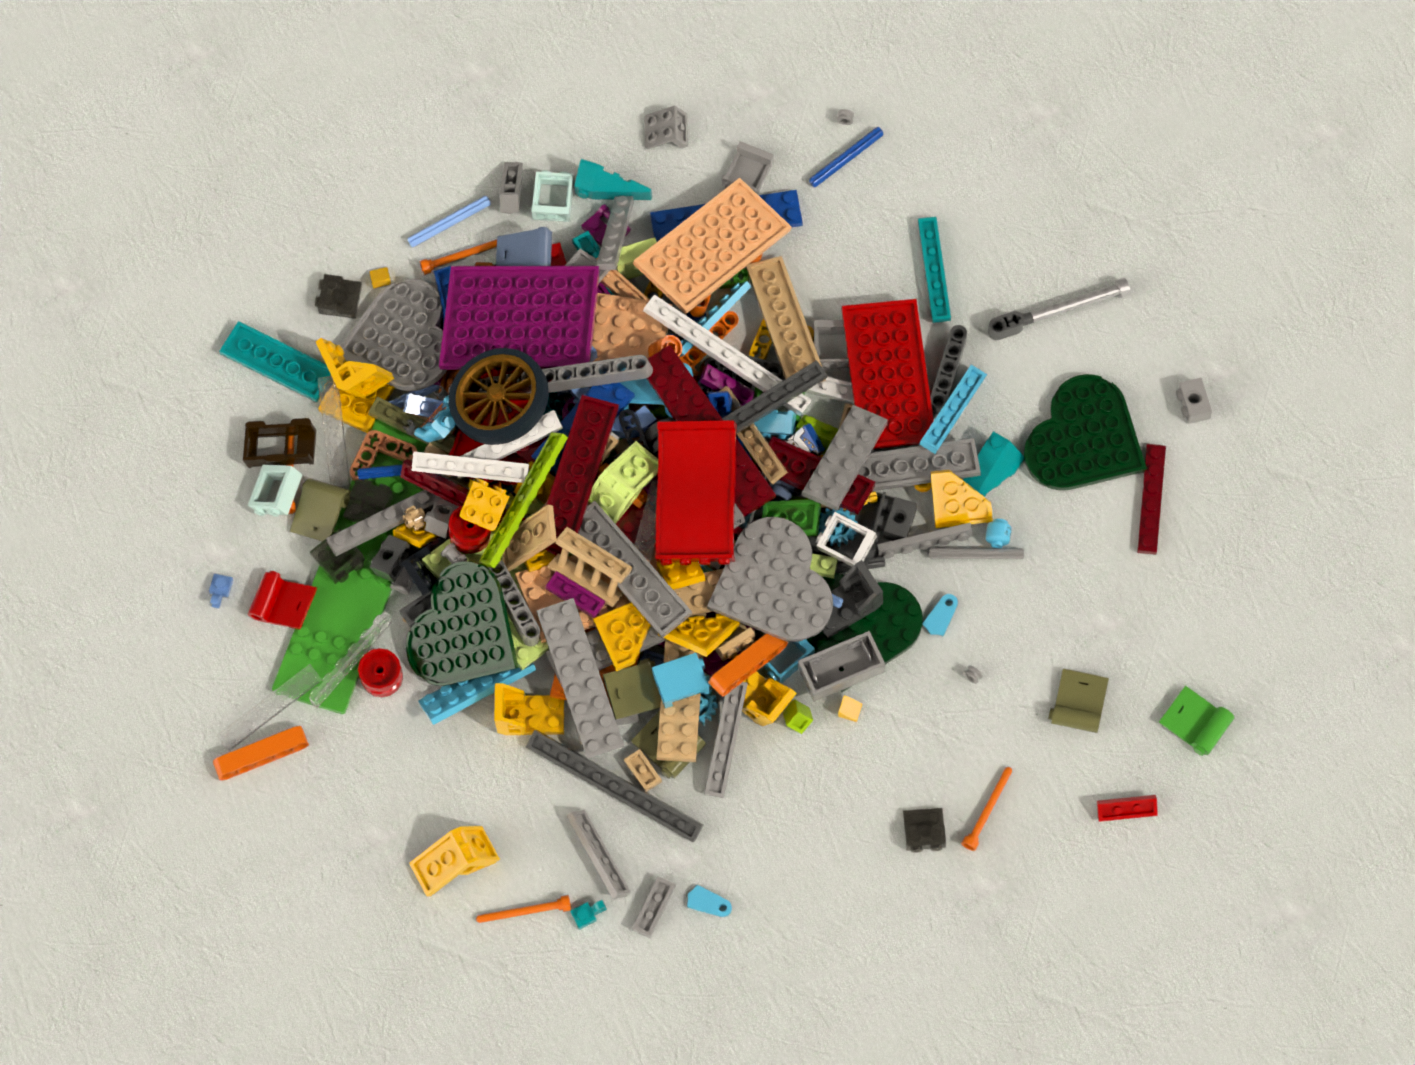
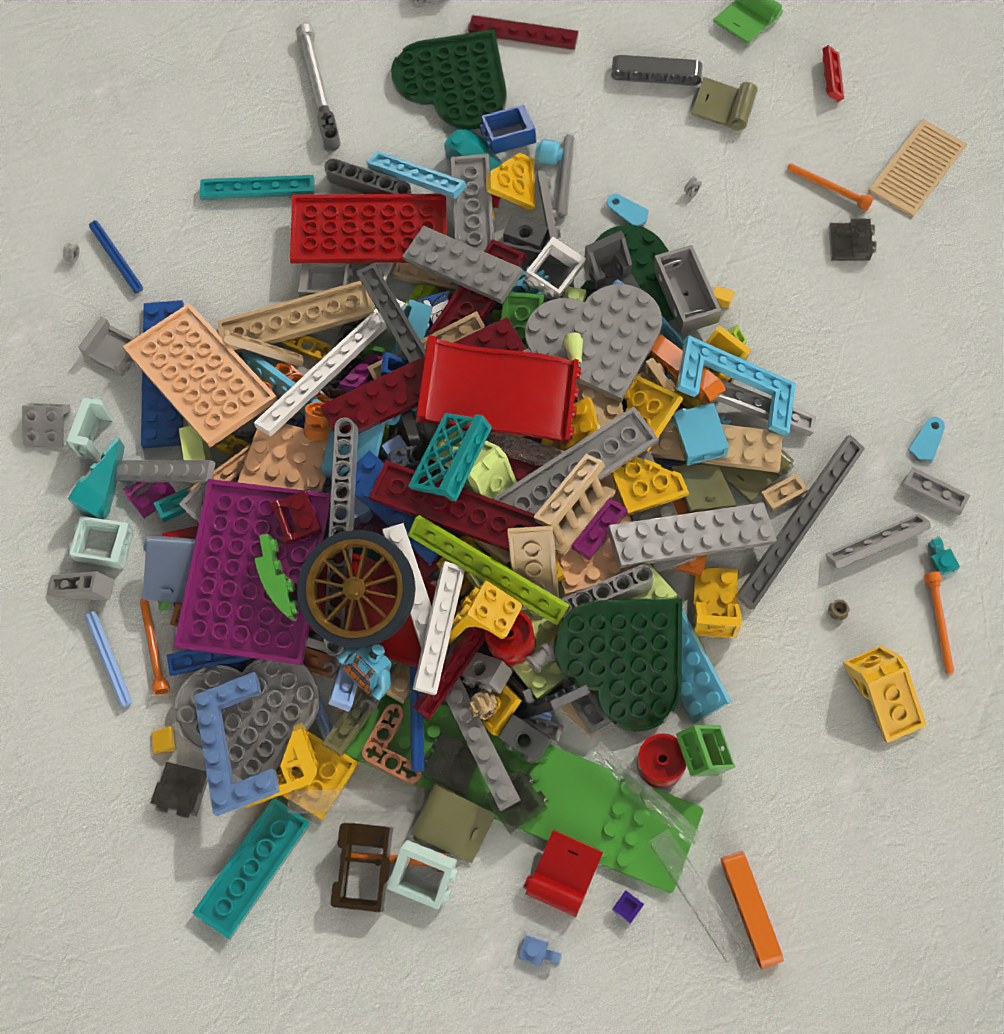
camera: 85 degrees left, 0 degrees up
none -> light aqua panel [67,397,113,462]
none -> medium blue plate [194,672,280,816]
none -> tan tile [223,330,303,367]
none -> bright green slope [255,534,299,621]
none -> dark red plate [270,490,322,545]
none -> teal fence [408,413,492,501]
none -> blue window [480,104,537,155]
none -> yellowish green cone [563,333,583,365]
none -> dark grey beam [611,55,703,86]
none -> dark purple plate [612,890,644,924]
none -> medium azure plate [676,336,796,436]
none -> bright green window [676,725,736,777]
none -> dark tan plate [828,600,850,620]
none -> tan window [869,119,967,217]

